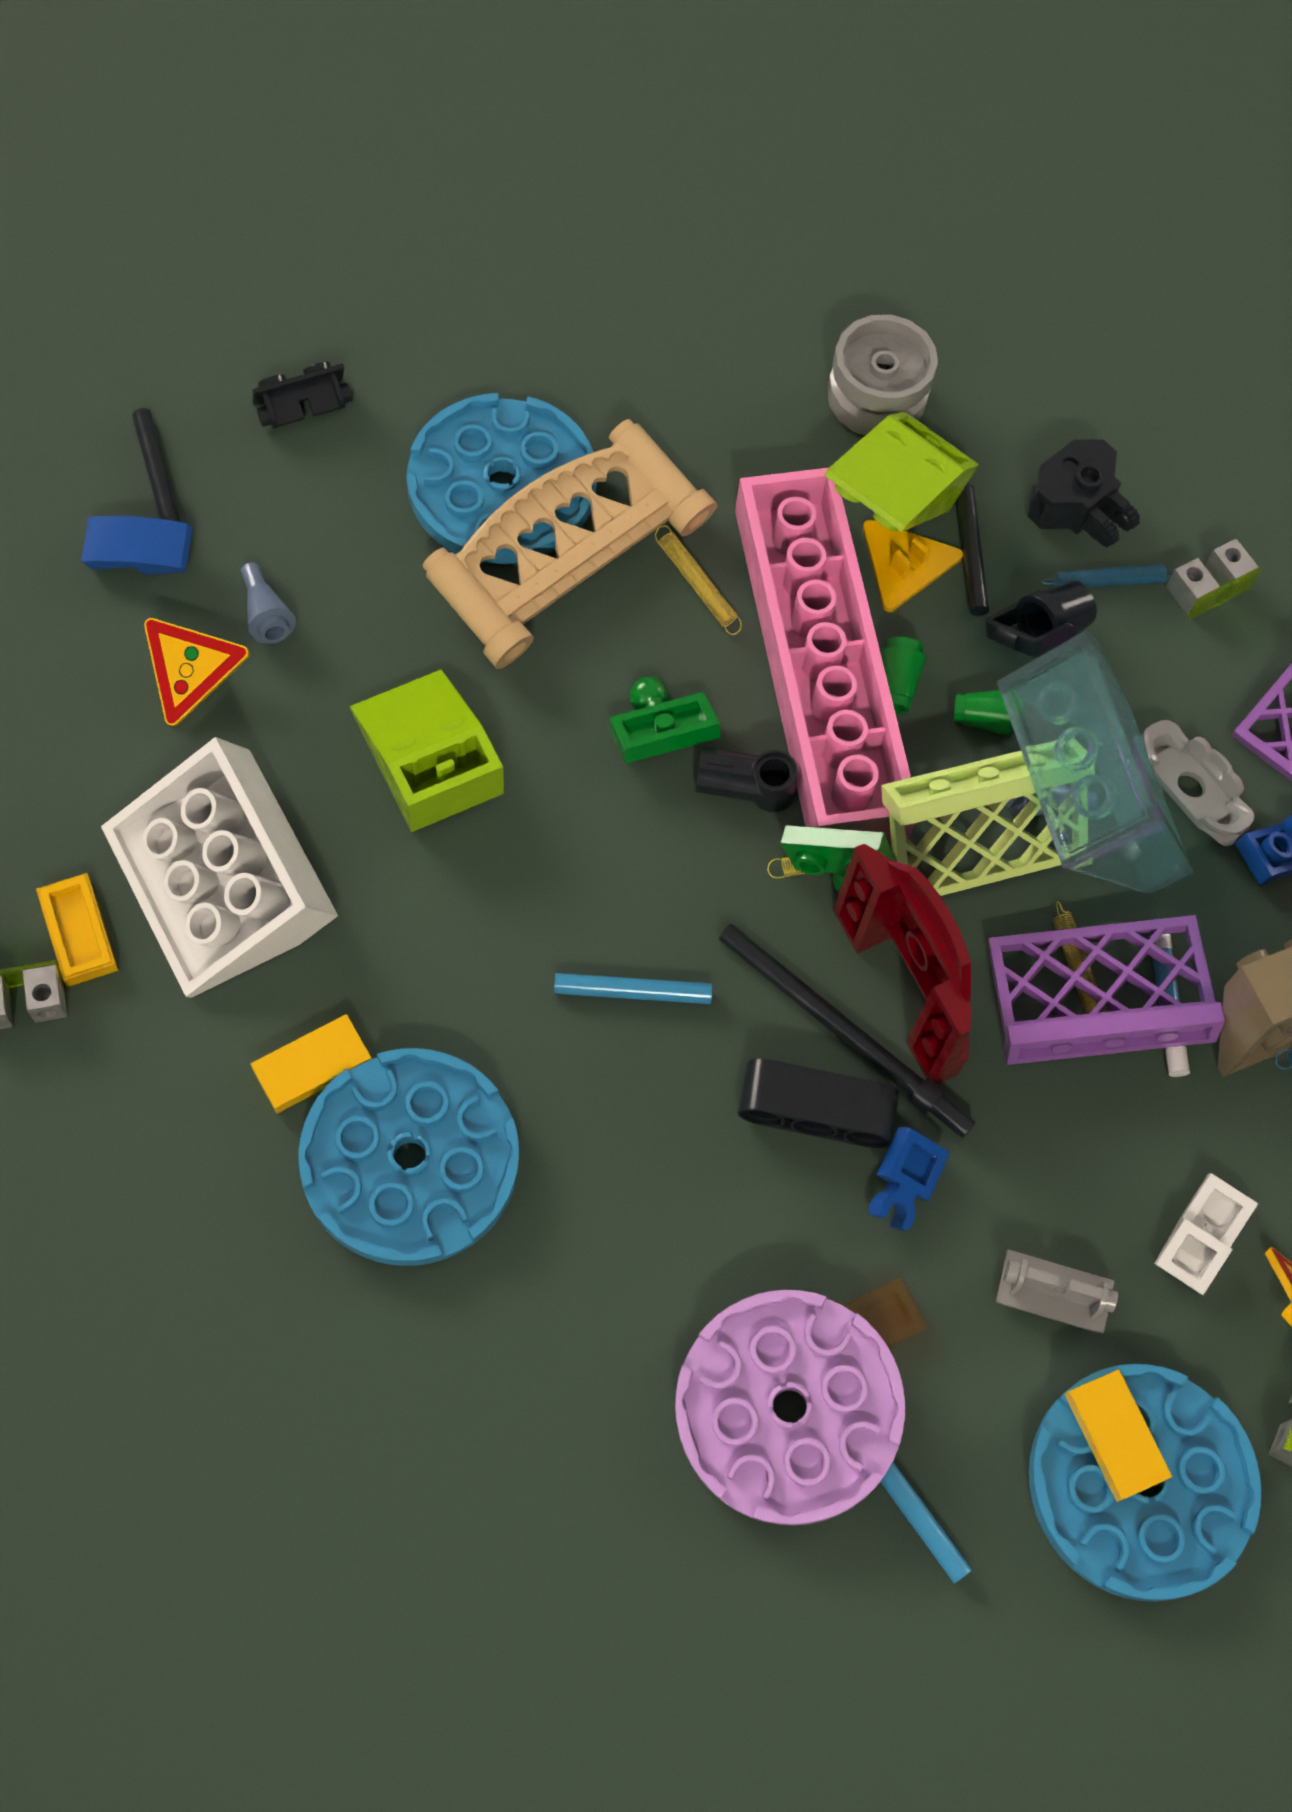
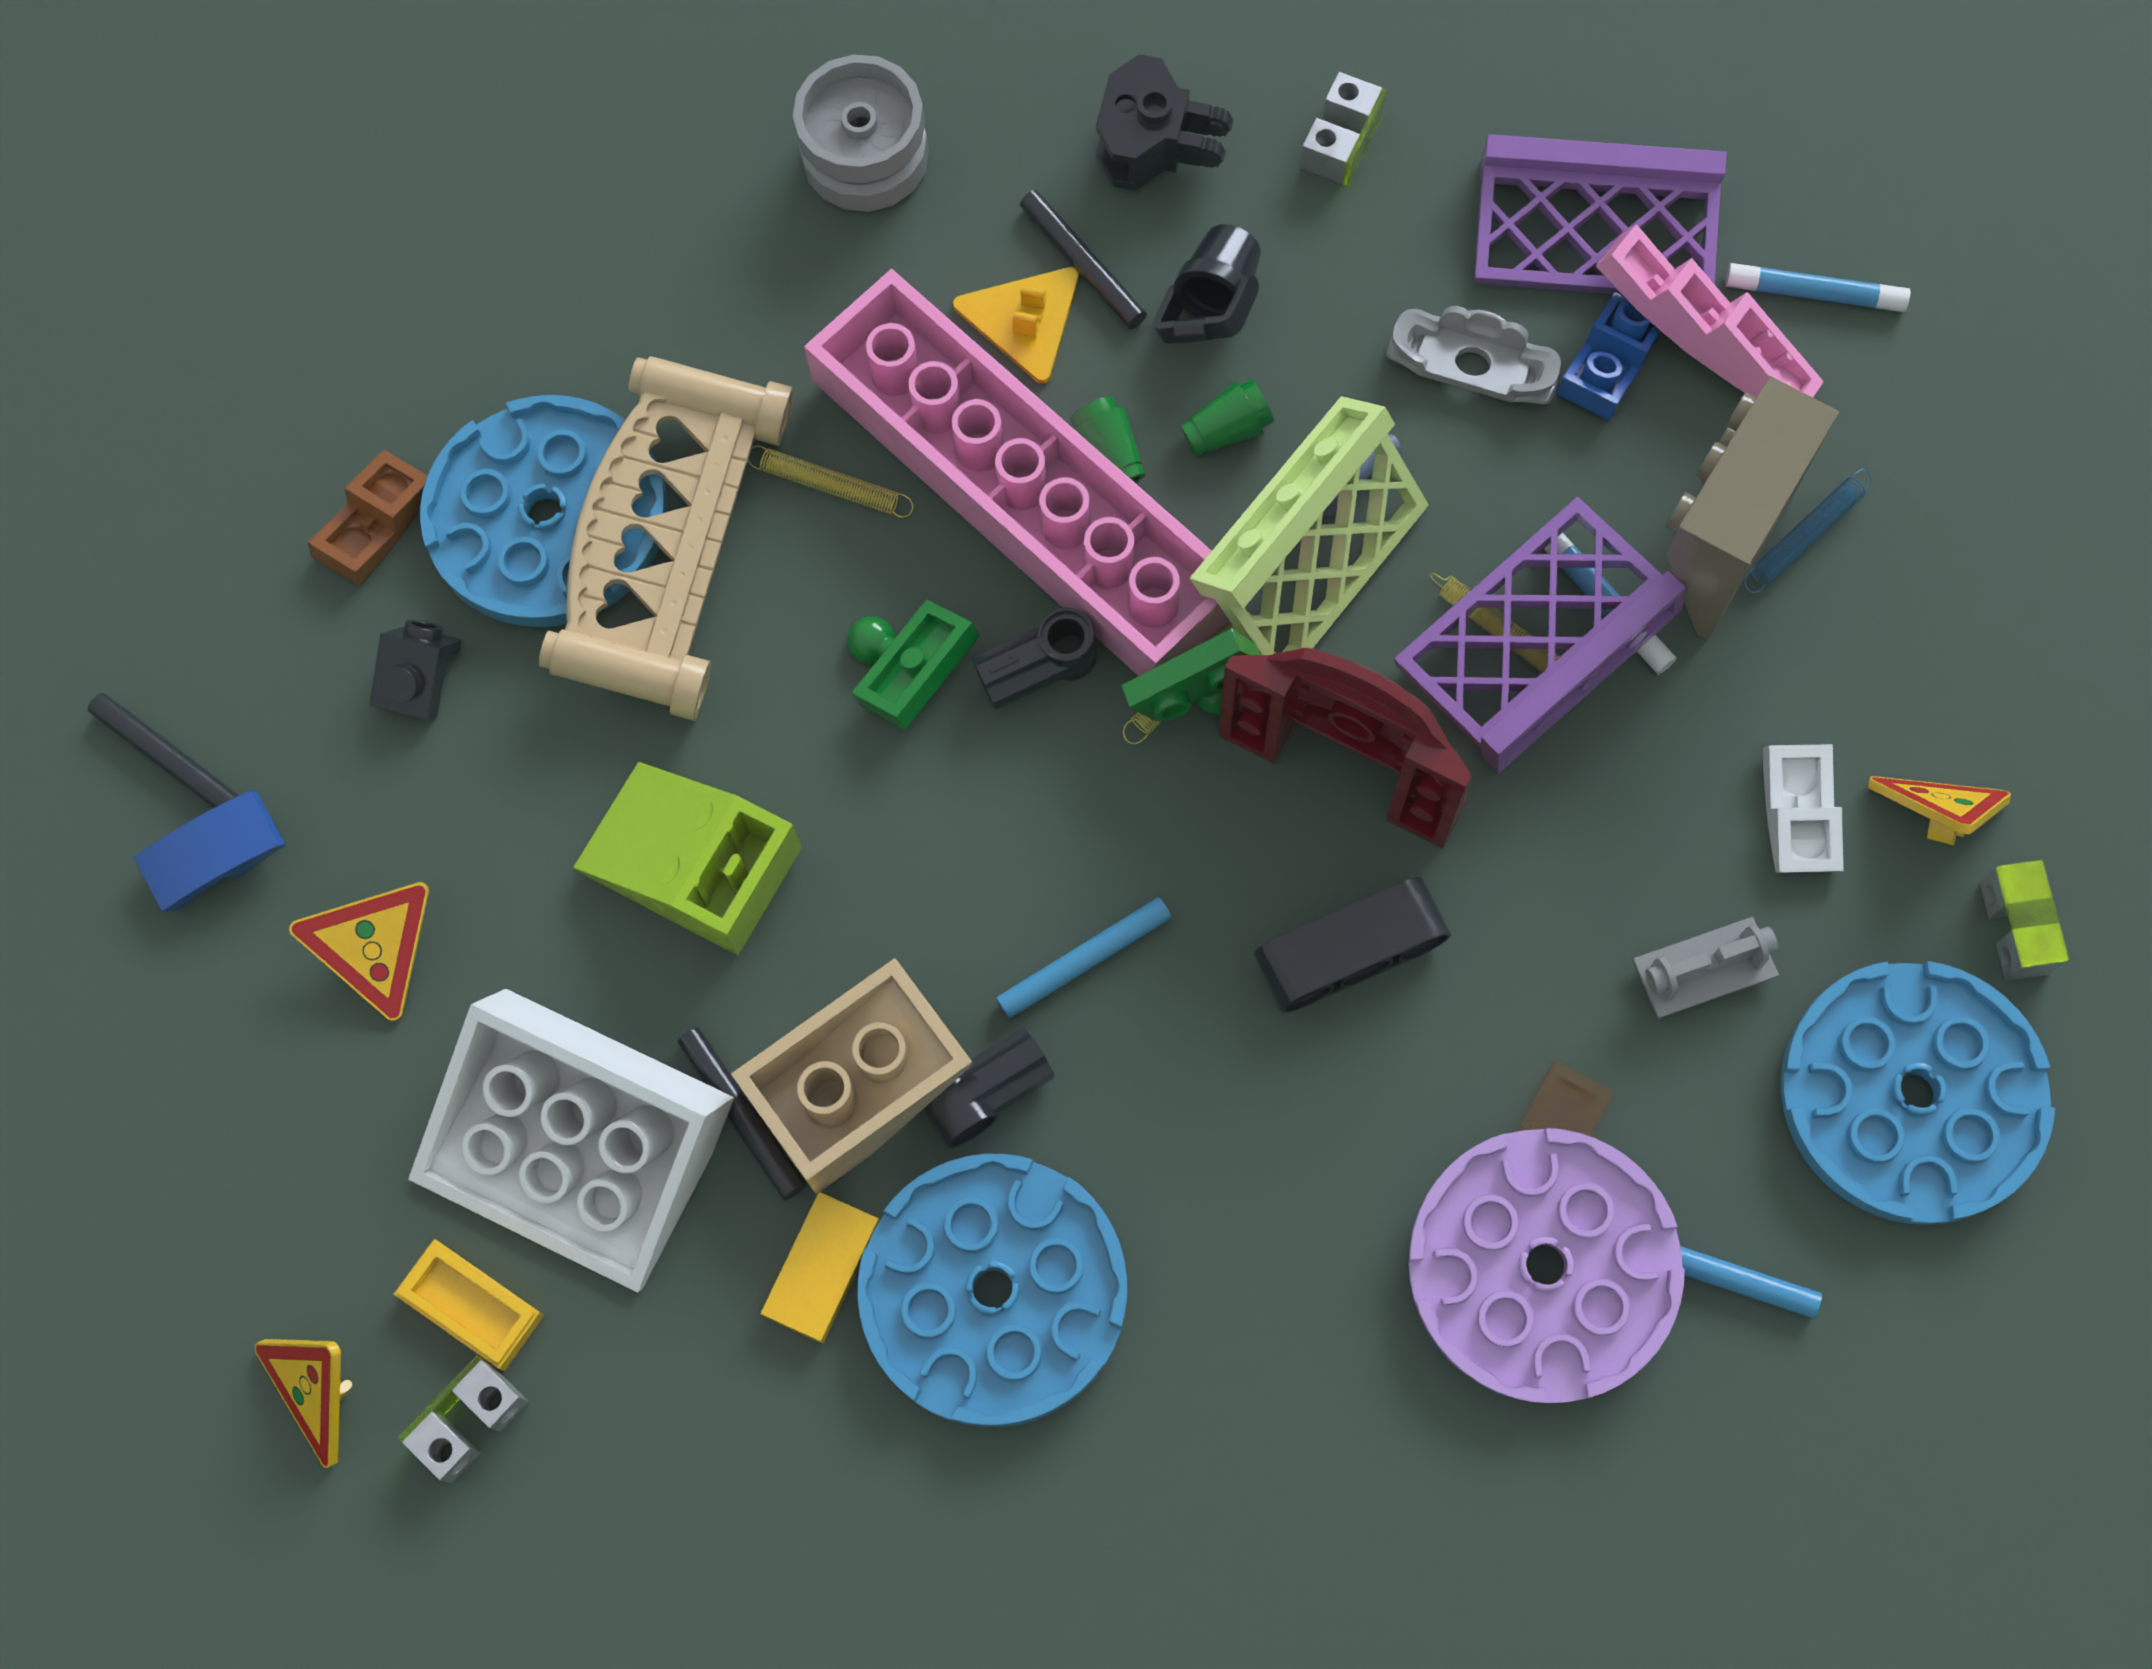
camera: 25 degrees left, 5 degrees up
sand blue cone [241,562,296,644] -> none
black hinge [252,362,353,429] -> none
black bar [719,924,976,1139] -> none
lime slope [824,411,979,532] -> none
blue plate [869,1126,950,1231] -> none
clear light blue windscreen [997,631,1194,894] -> none
dark azure piece [1042,564,1174,588] -> none
yellow tile [1064,1369,1172,1502] -> none
none -> dark orange slope [307,450,427,586]
none -> black bracket [369,620,461,721]
none -> black bar [677,1027,806,1200]
none -> tan slope [731,958,973,1195]
none -> black piece [924,1027,1054,1148]

